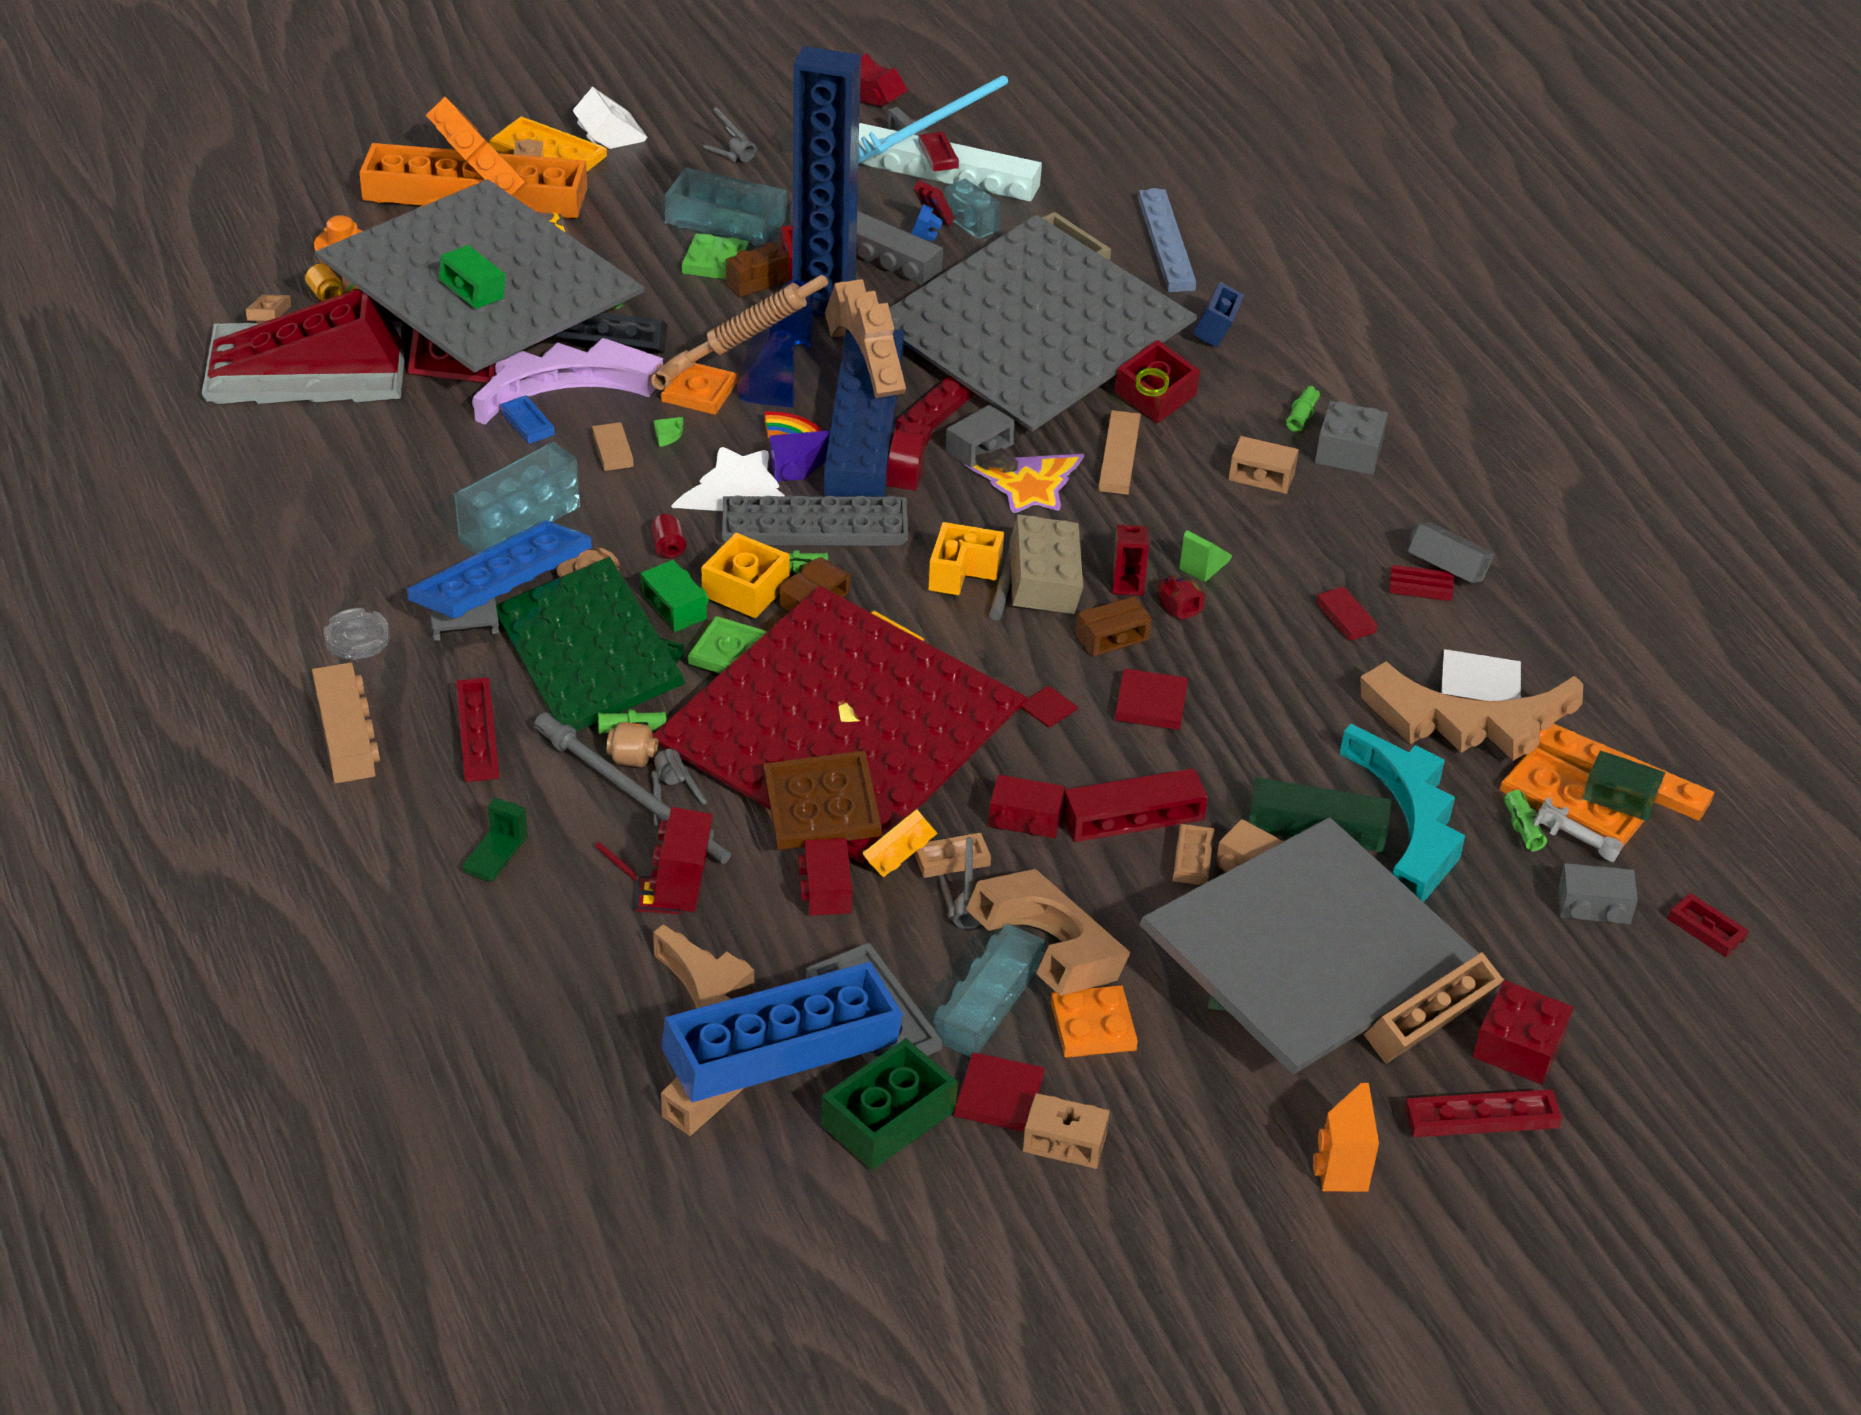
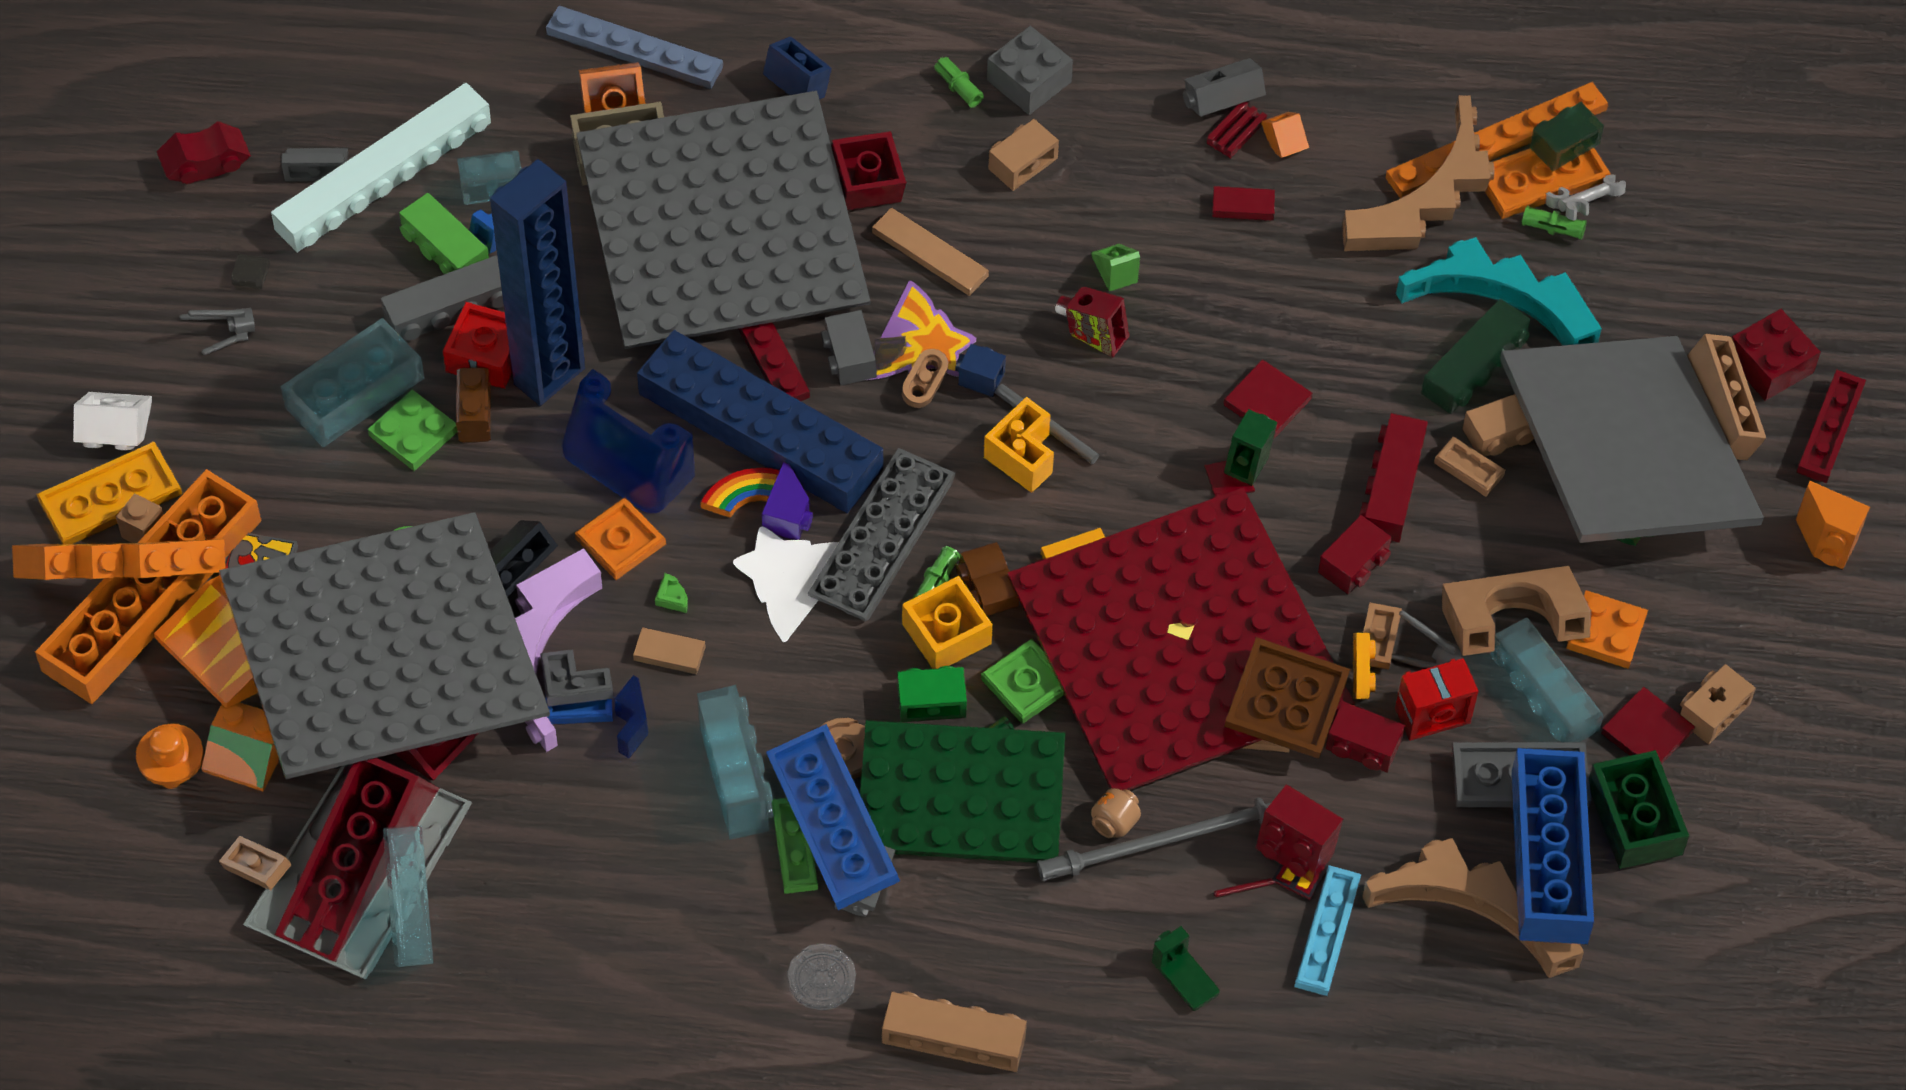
camera: 60 degrees left, 15 degrees up
light orange brick [305,263,343,301] -> none
green brick [439,245,506,309] -> none
dark red plate [456,677,500,782] -> none
bright green pin [598,710,666,734] -> none
dark red brick [650,514,686,559] -> none
medium nougat piece [651,275,828,390] -> none
dark grey plant [651,749,707,826] -> none
medium nougat arch [825,279,906,398] -> none
medium azure piece [858,76,1008,164] -> none
dark red brick [887,422,931,491] -> none
dark red tile [913,180,955,226] -> none
dark red tile [918,132,959,172] -> none
dark tan brick [1009,514,1083,614] -> none
reddish brown brick [1075,596,1152,657] -> none
clear neon green piece [1136,368,1169,396] -> none
dark red rock [1158,574,1205,620] -> none
white sticker [1442,649,1521,701] -> none
dark grey brick [1558,863,1638,924] -> none
dark red tile [1668,893,1749,958] -> none
none -> clear light blue brick [383,825,433,967]
none -> bright green brick [399,193,489,274]
none -> dark grey tile [540,650,614,706]
none -> orange slope [579,63,645,113]
none -> clear blue slope [614,675,648,758]
none -> medium nougat plate [902,349,948,408]
none -> dark blue brick [955,344,1006,397]
none -> dark green brick [1224,409,1278,486]
none -> orange brick [1261,112,1309,158]
none -> medium azure tile [1294,865,1361,996]
none -> red container [1395,658,1479,741]

